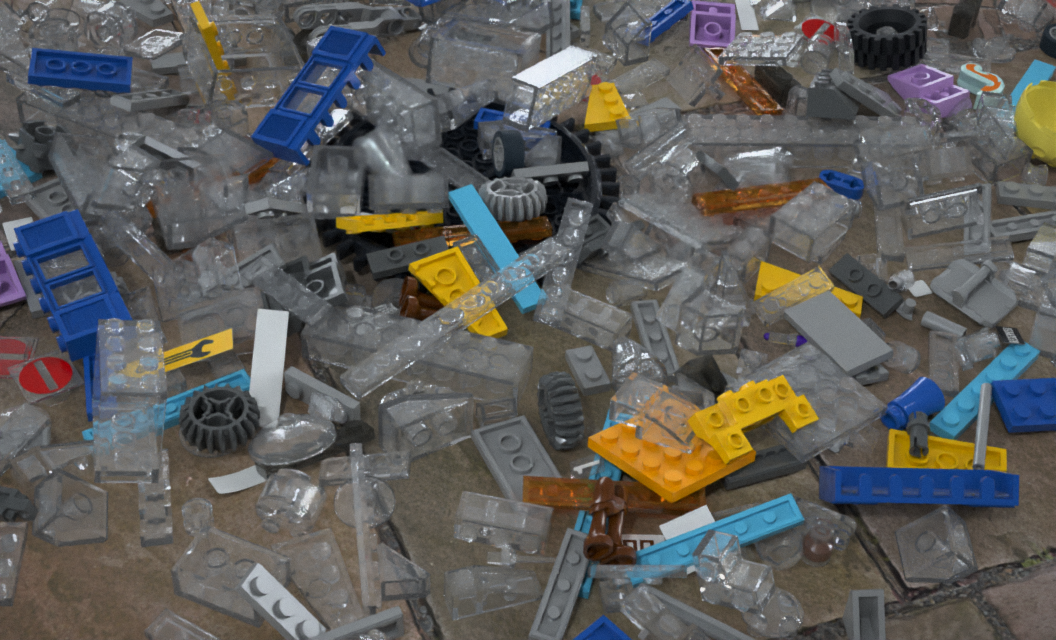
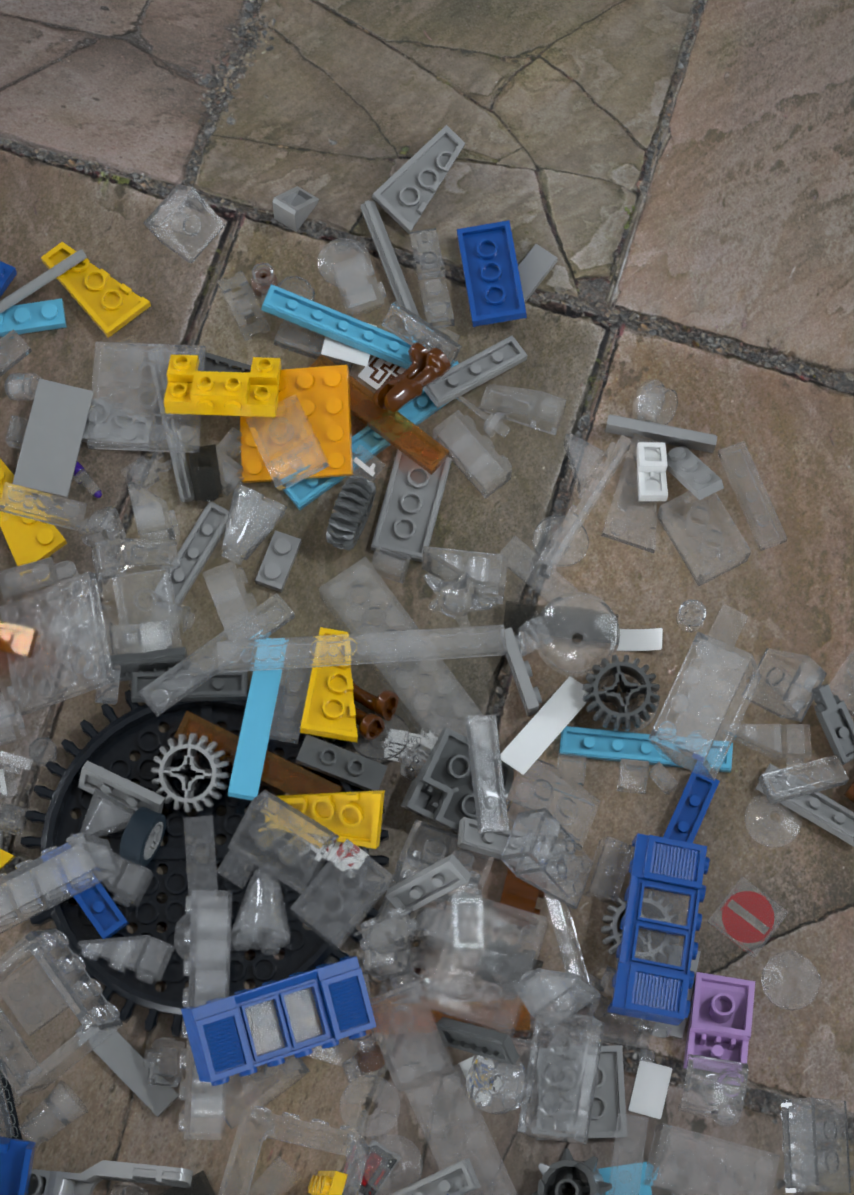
camera: 140 degrees left, 30 degrees up
piece [7,349,85,407] -> none
yellow sticker [114,328,233,389] -> none
clear brick [255,468,327,540] -> none
blue window [819,466,1019,508] -> none
blue plant [880,377,945,431] -> none
dark grey pin [906,411,930,457] -> none
none -> white slope [637,442,668,501]

